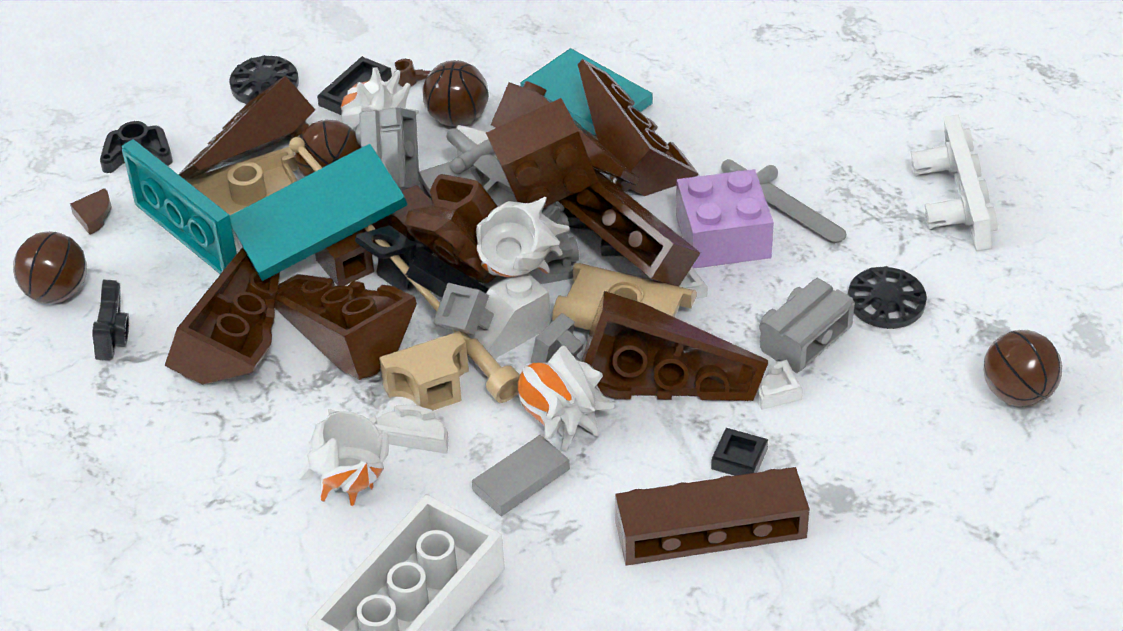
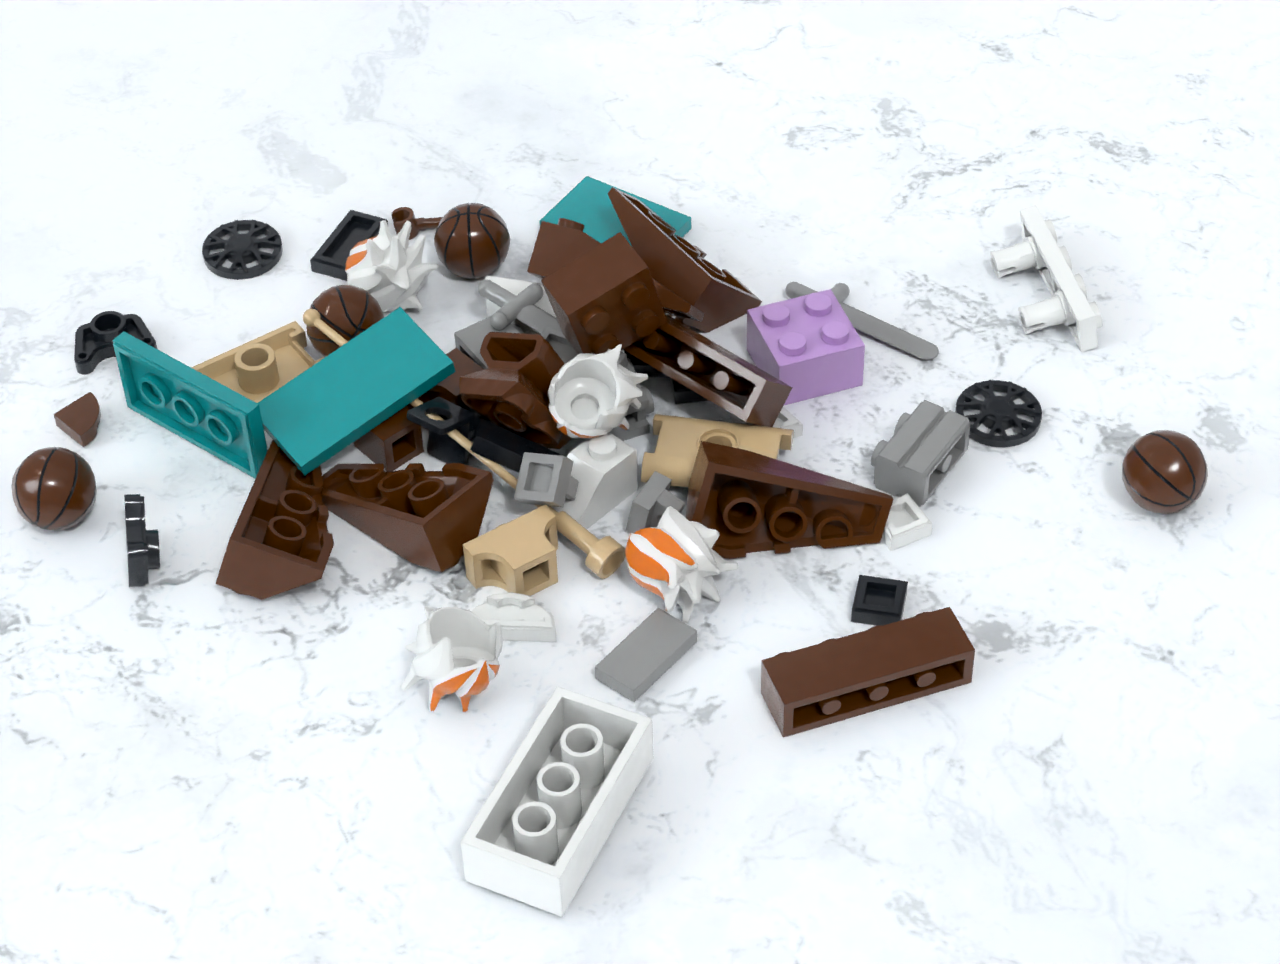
camera: 10 degrees left, 0 degrees up
reddish brown wedge [178,75,315,180] -> none
light grey brick [356,108,420,191] -> none

